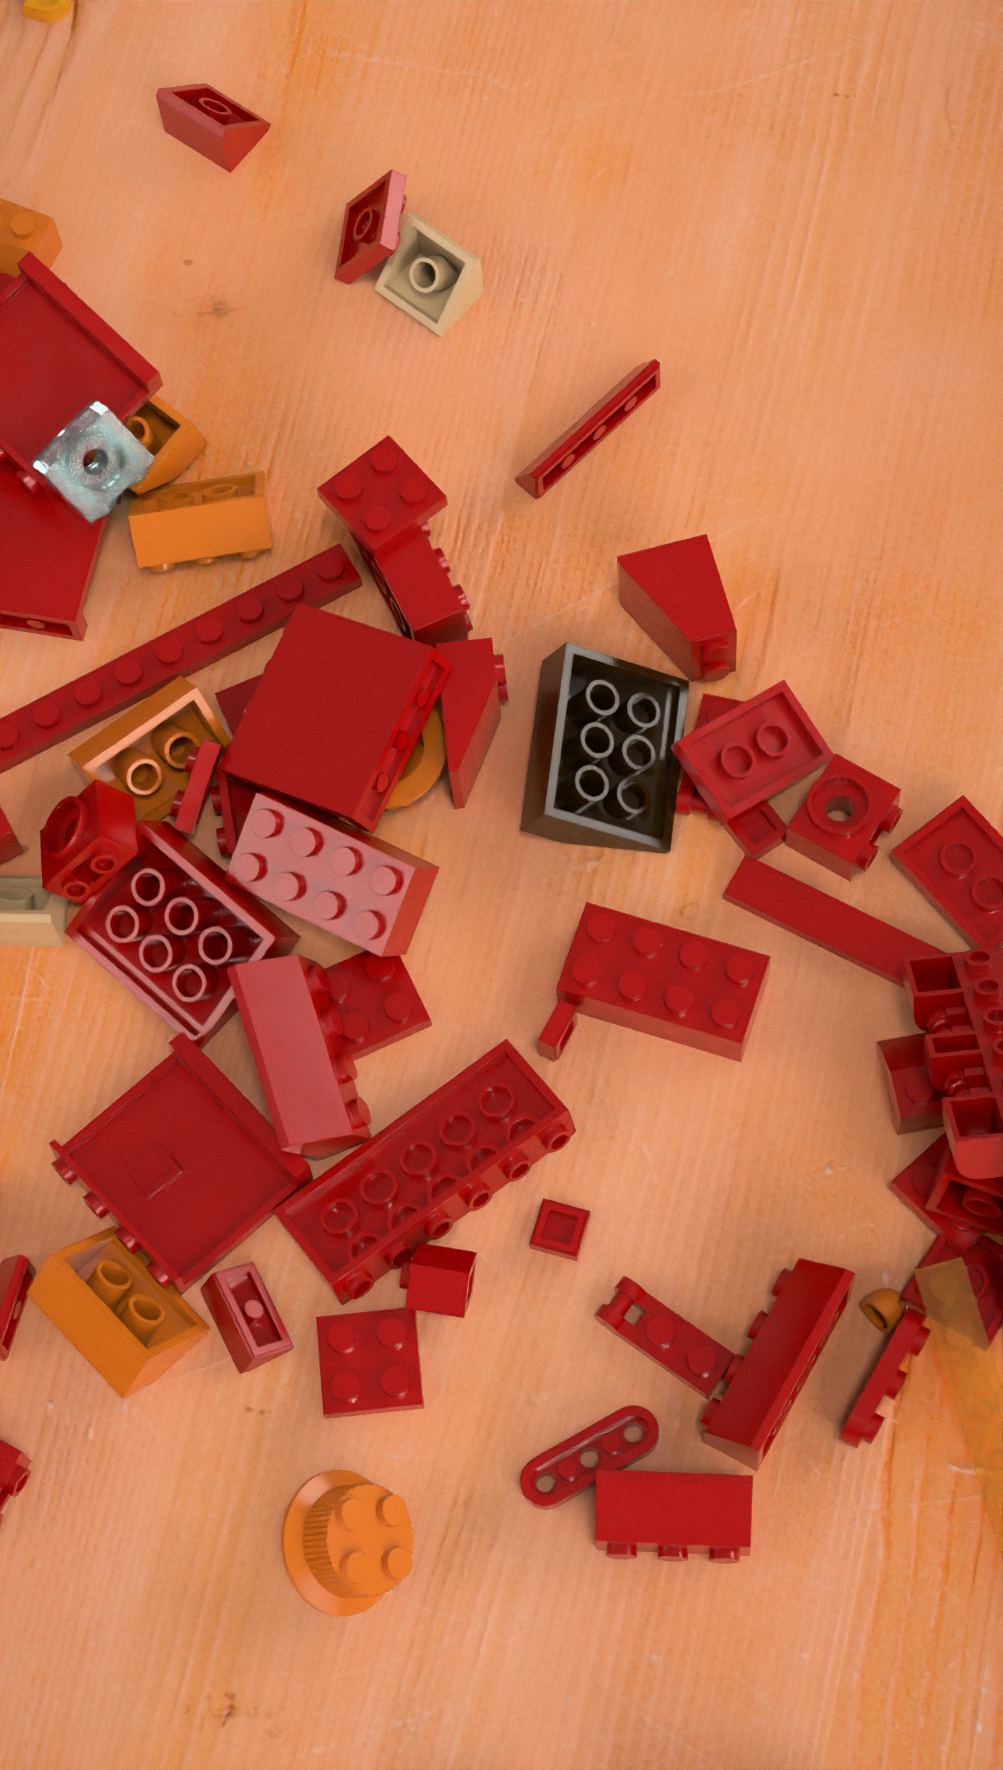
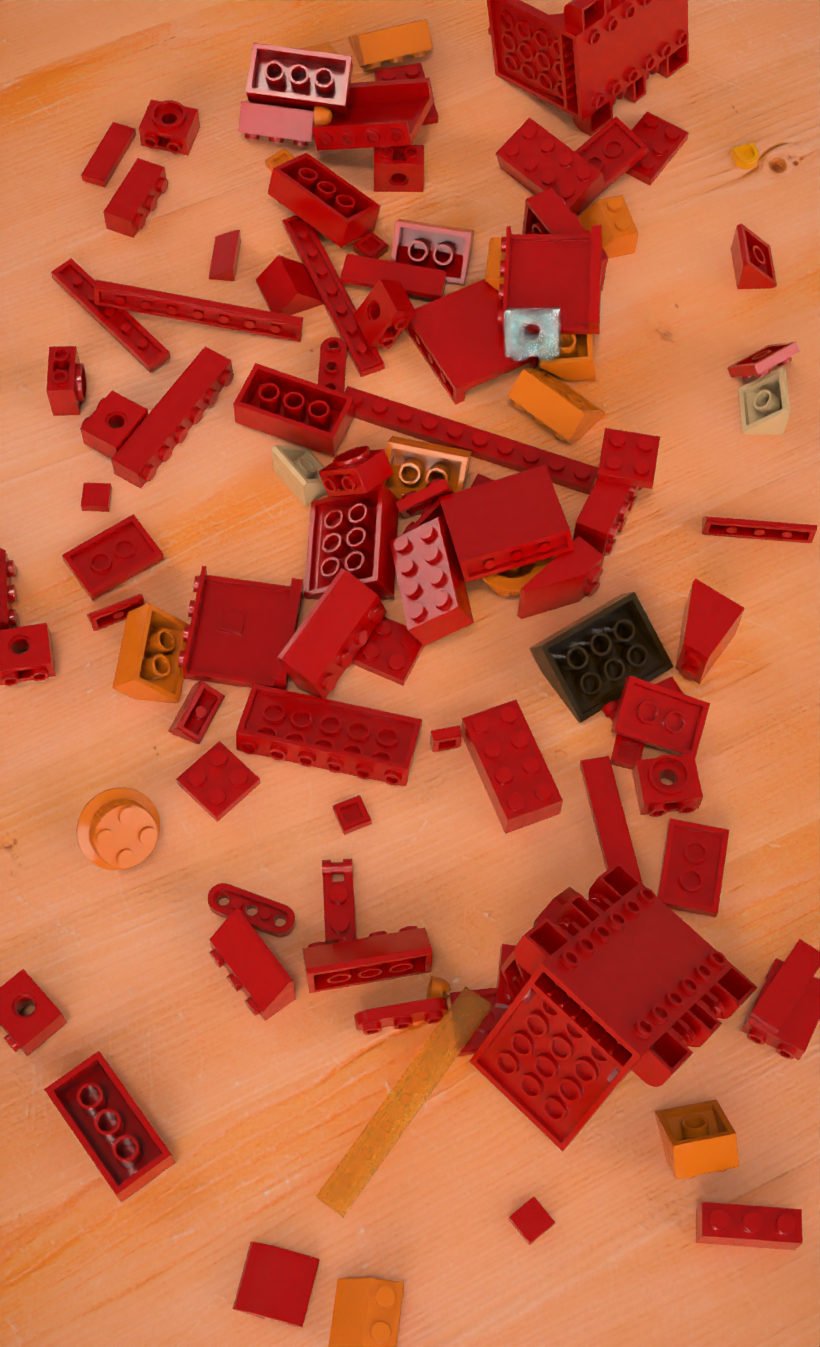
camera: 40 degrees right, 5 degrees down
red brick [399,1243,477,1318] -> none

